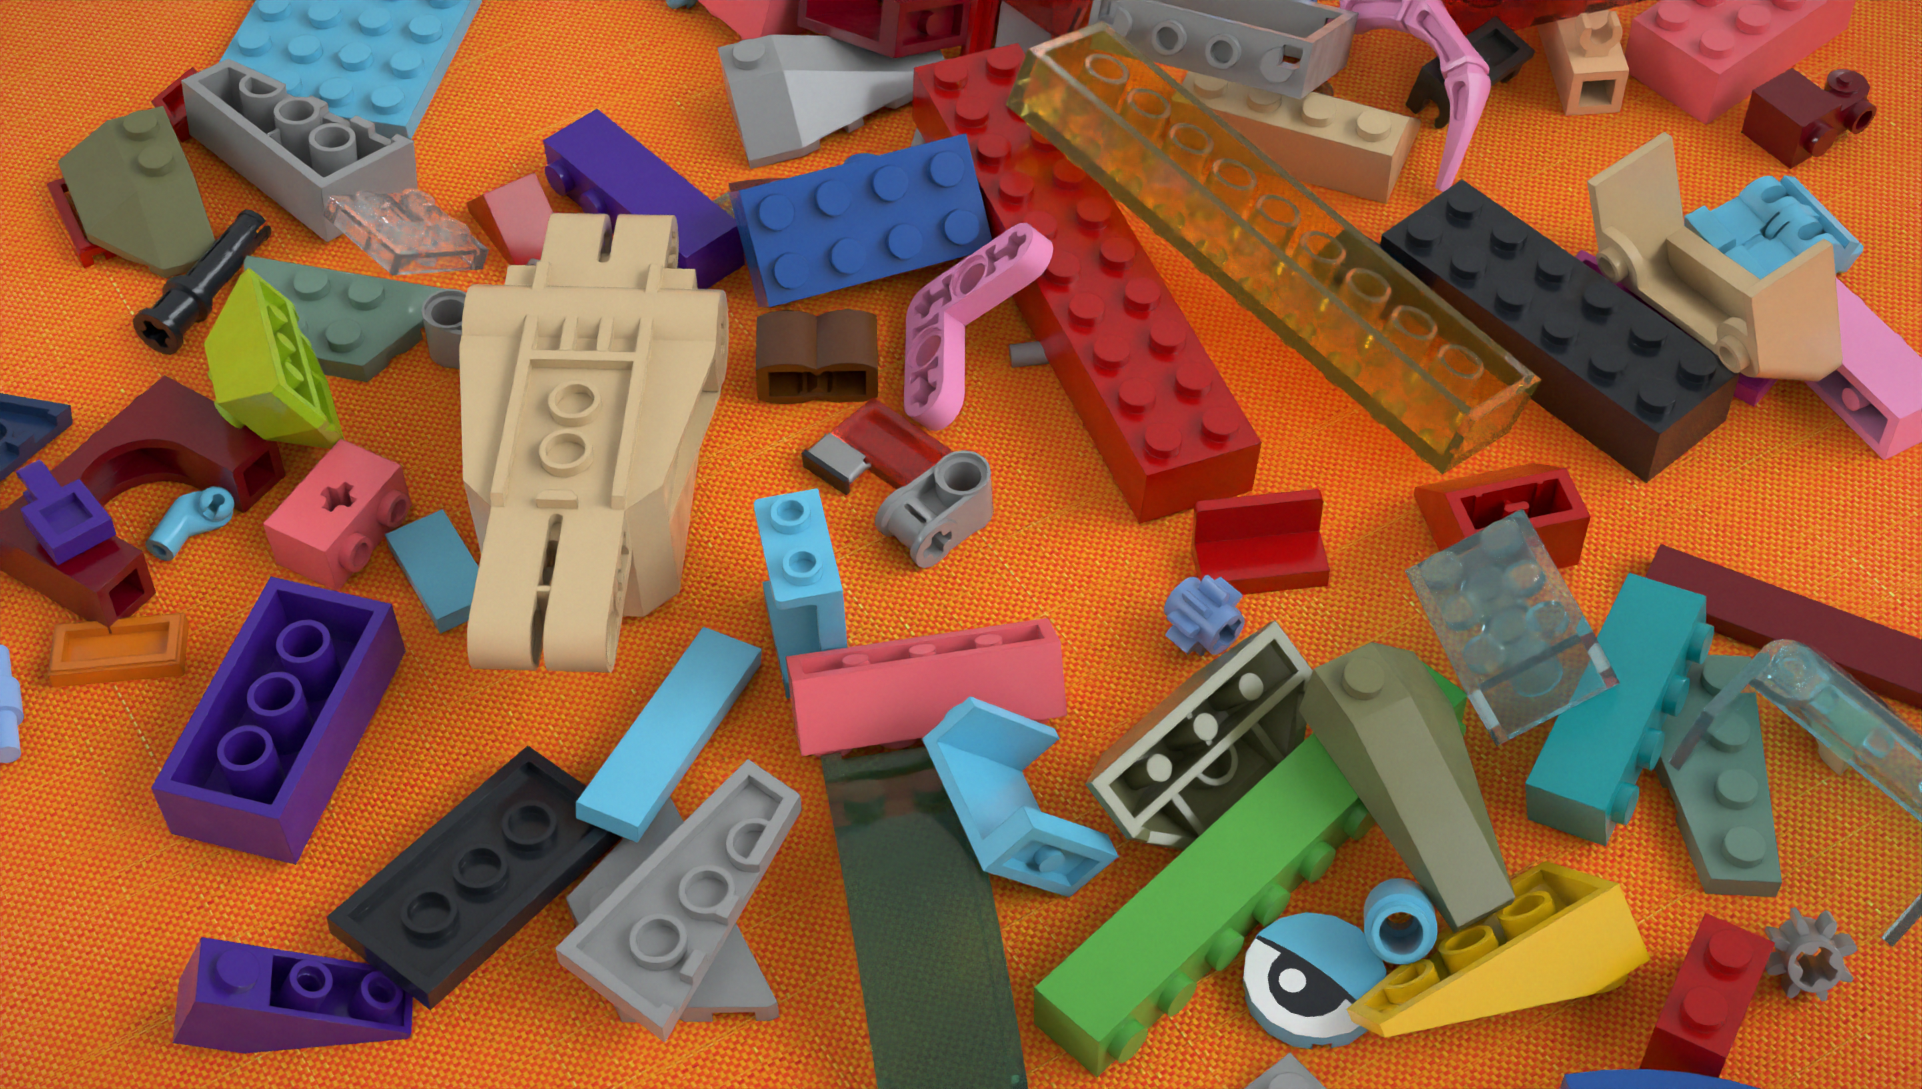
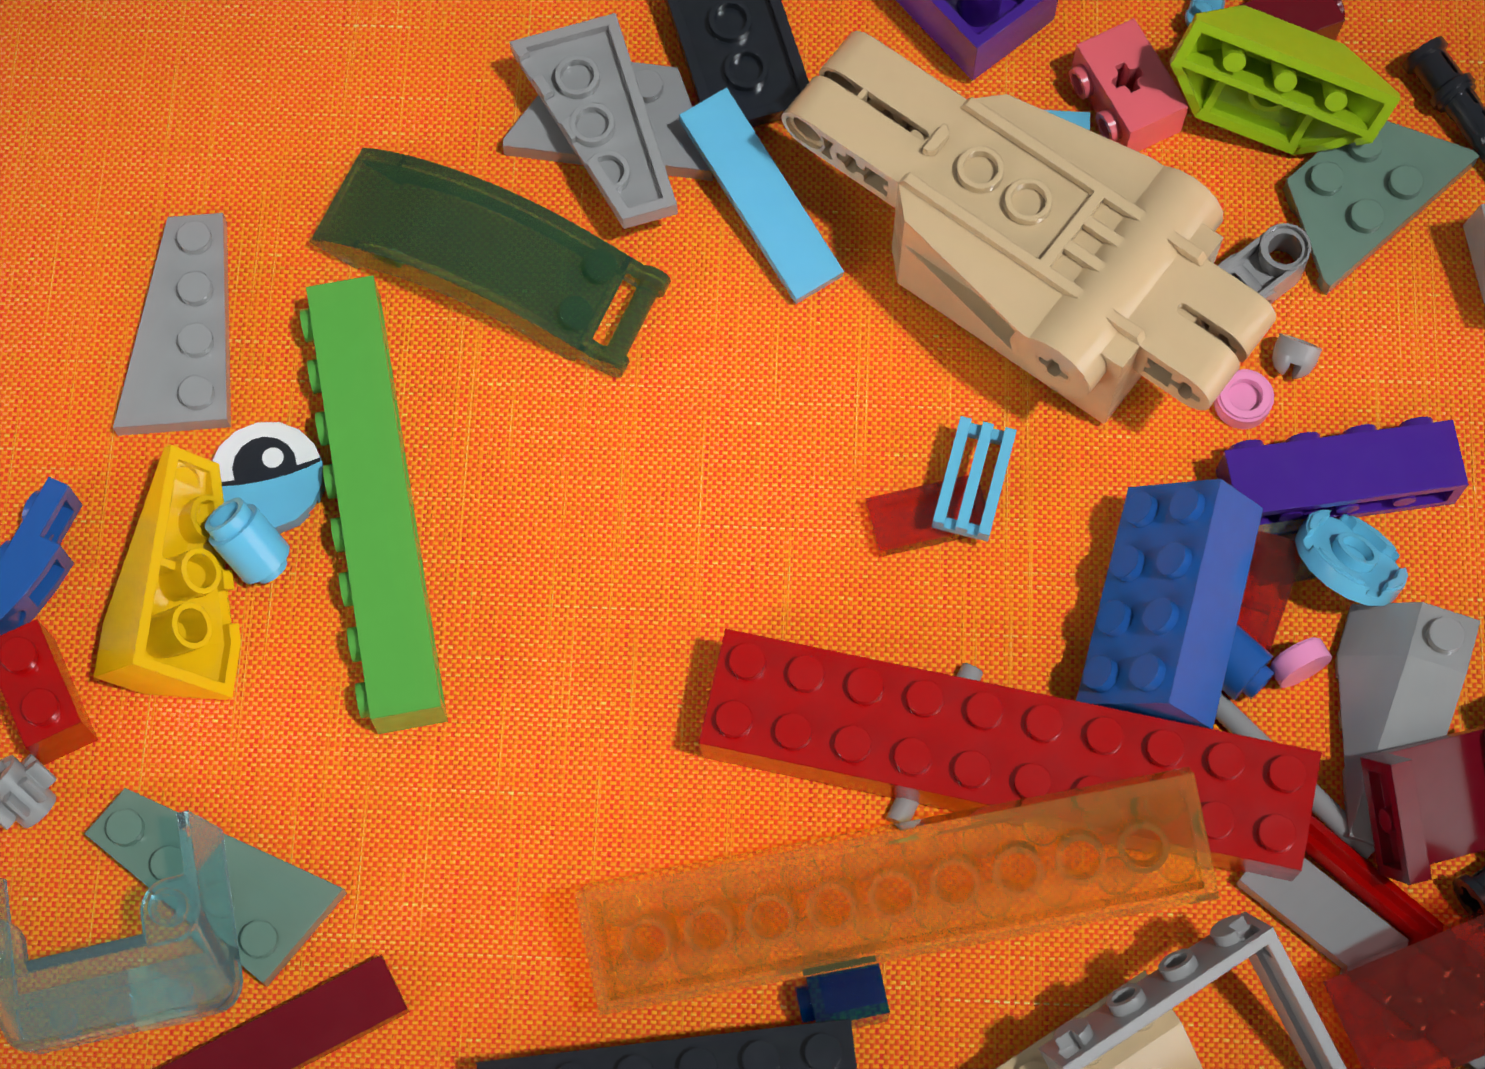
camera: 125 degrees right, 20 degrees up
clear plate [324,189,489,275] -> none
slope [466,172,553,265] -> none
medium azure panel [754,488,848,699] -> none
reddish brown brick [756,309,878,404] -> none
coral brick [786,618,1067,759] -> none
light grey piece [801,432,871,495] -> none
light grey piece [875,450,994,568] -> none
bright pink beam [904,223,1053,431] -> none
medium azure panel [922,696,1119,898] -> none
olive wedge [1085,620,1313,852] -> none
medium blue gear [1164,575,1245,656] -> none
red panel [1191,489,1330,595] -> none
olive wedge [1299,642,1516,933] -> none
clear light blue brick [1405,508,1620,746] -> none
red slope [1413,463,1591,591] -> none
teal brick [1525,573,1714,847] -> none
none -> medium azure tile [932,416,1017,542]
none -> bright pink tile [1270,637,1332,688]
none -> medium azure tile [1295,510,1408,606]

